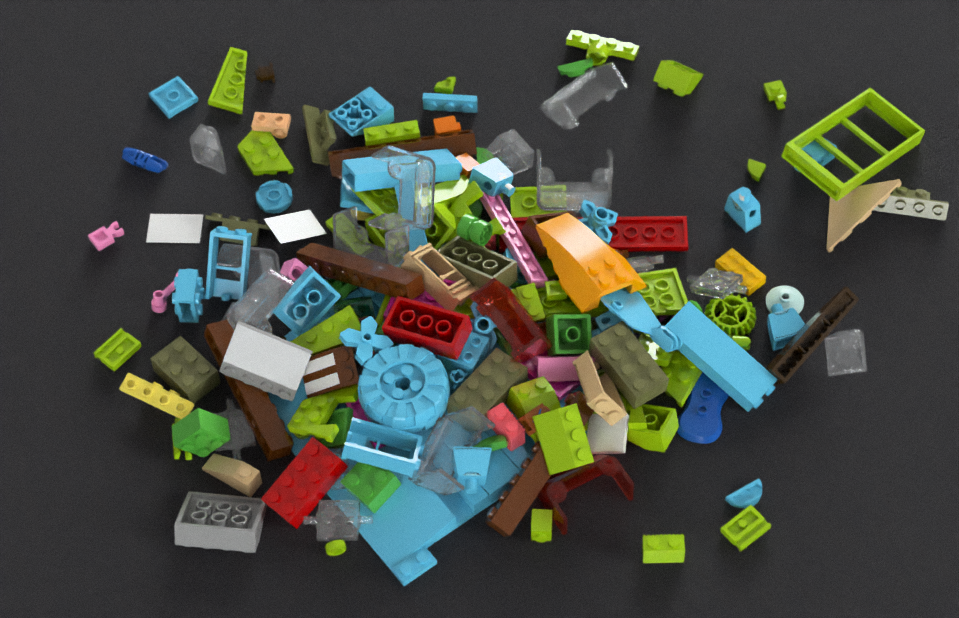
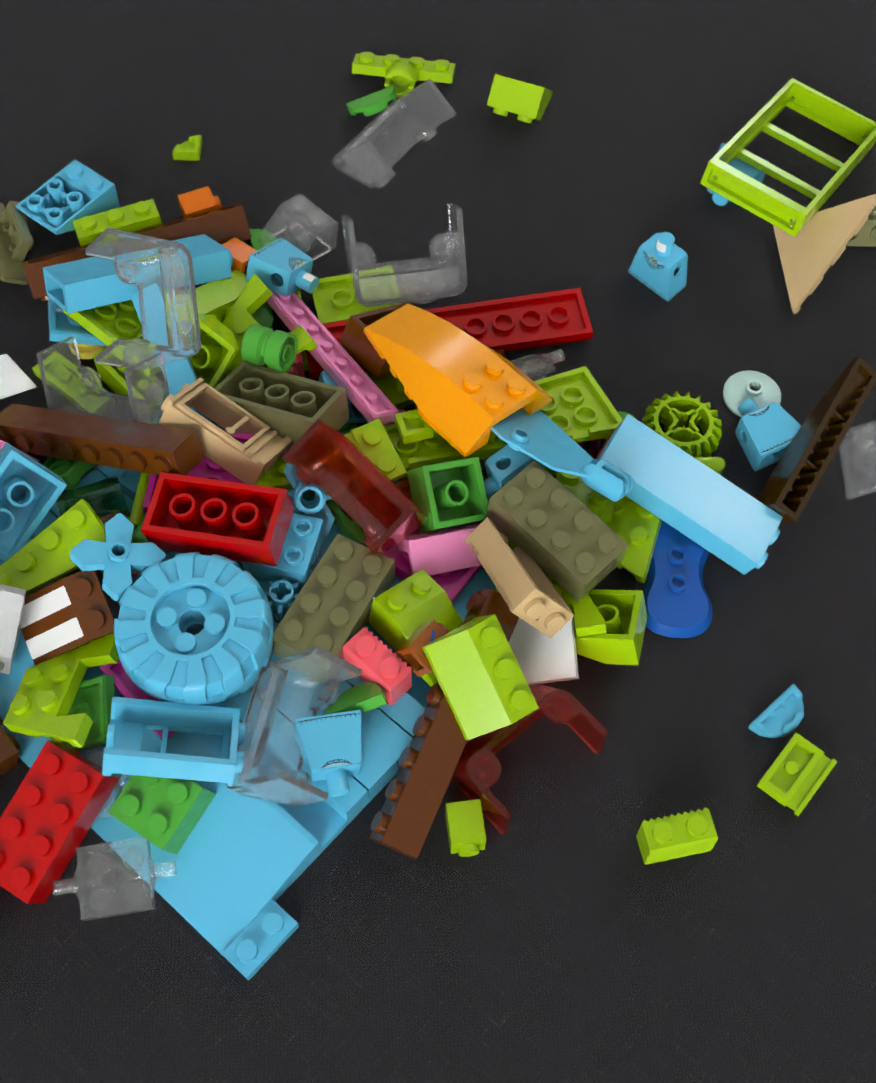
camera: 15 degrees left, 5 degrees up
lime tile [325,540,347,556] -> none
medium azure plate [423,93,478,113] -> none
medium azure plant [579,200,618,244] -> none
clear plate [687,268,747,299] -> none
yellow piece [715,248,766,296] -> none
lime tile [747,159,766,182] -> none
lime plate [763,80,787,109] -> none

